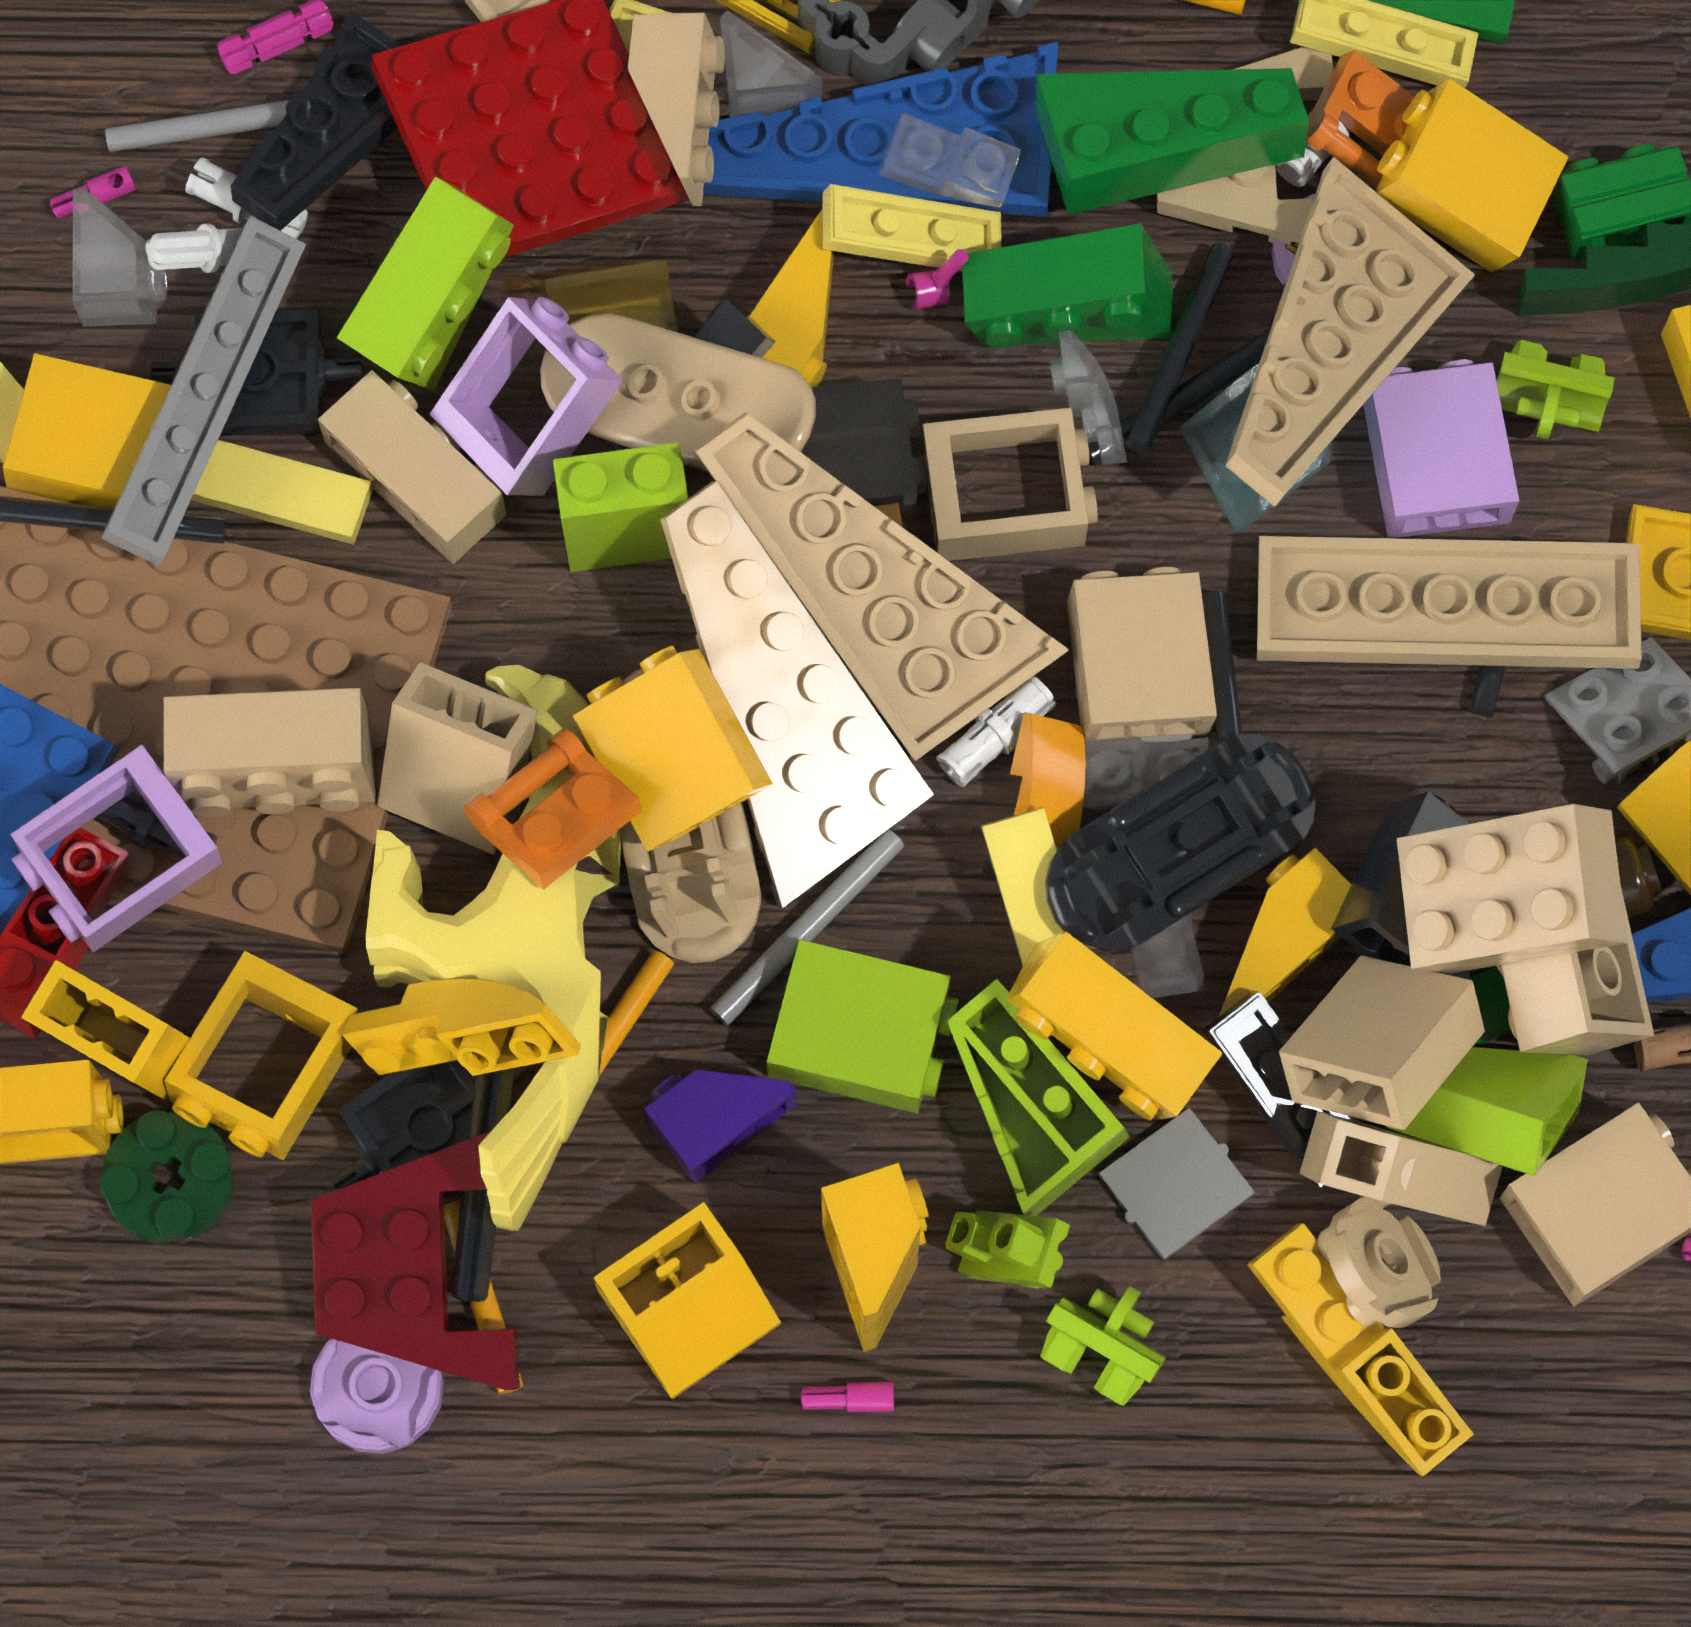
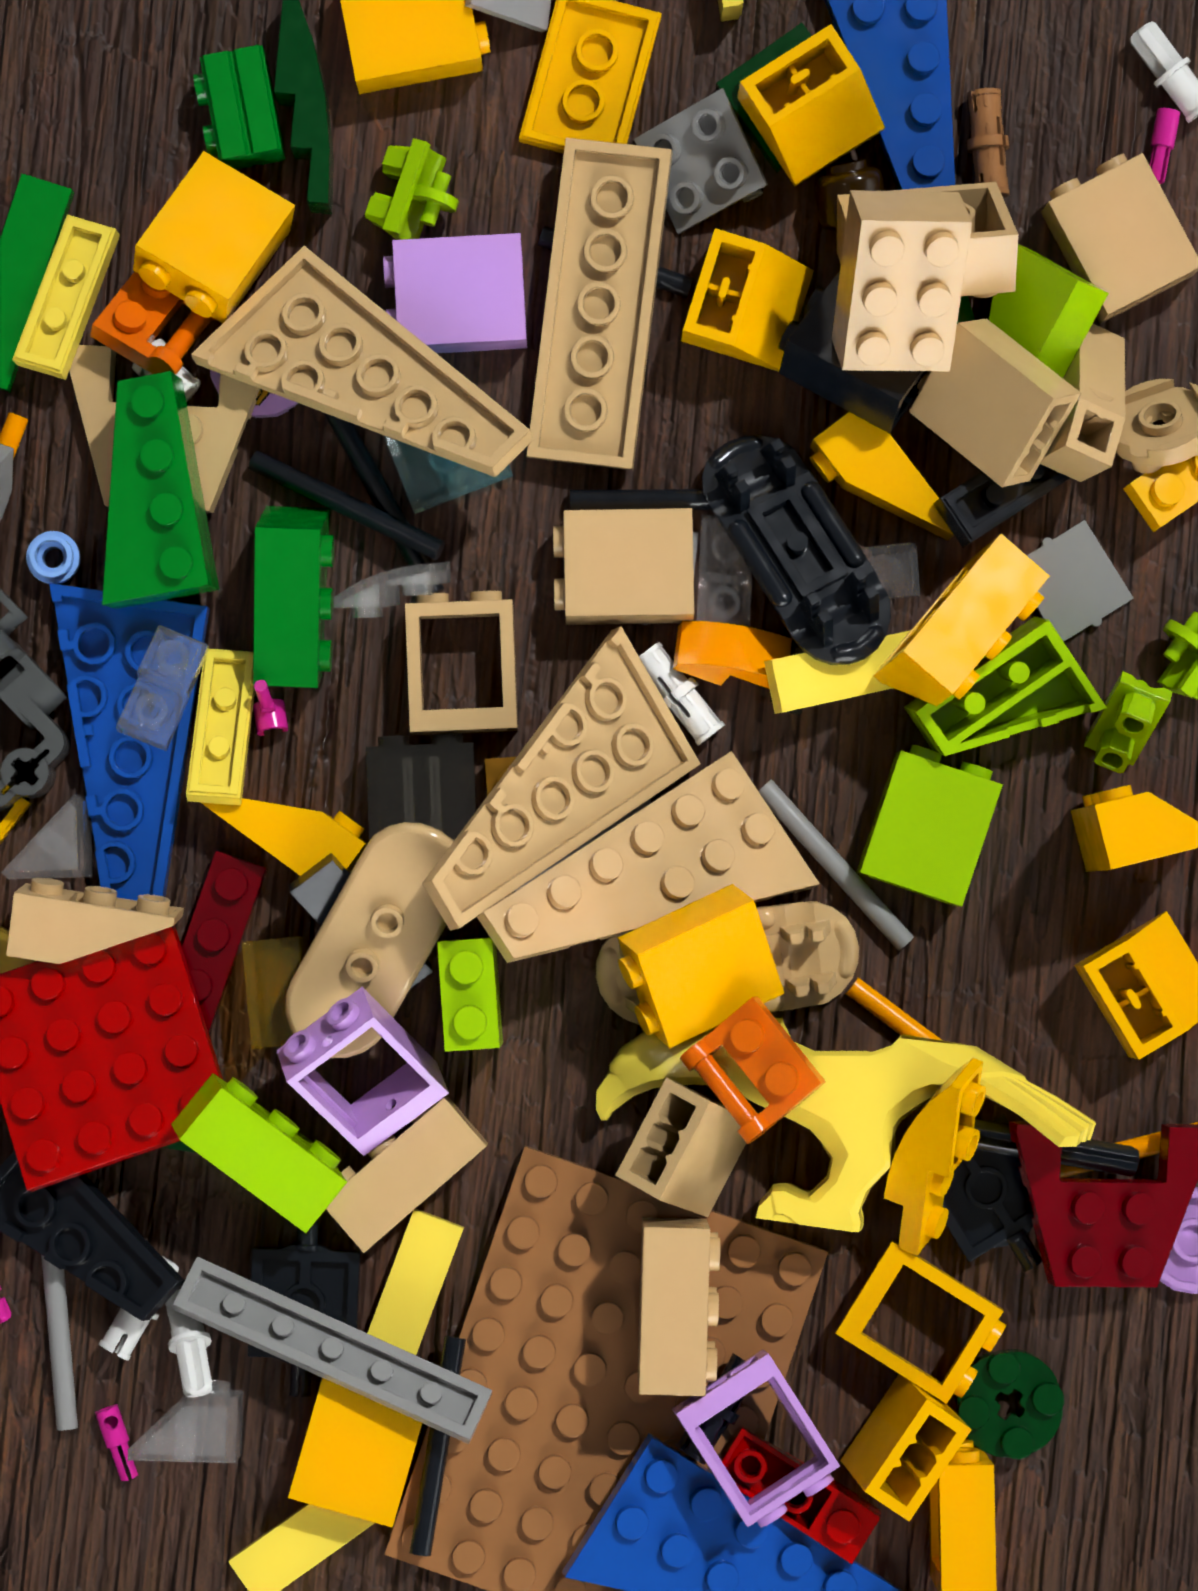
camera: 90 degrees left, 15 degrees up
dark purple slope [644,1070,797,1183] -> none
none -> light blue plate [26,531,81,584]
none -> dark red plate [182,851,268,1035]
none -> yellow slope [681,228,814,372]

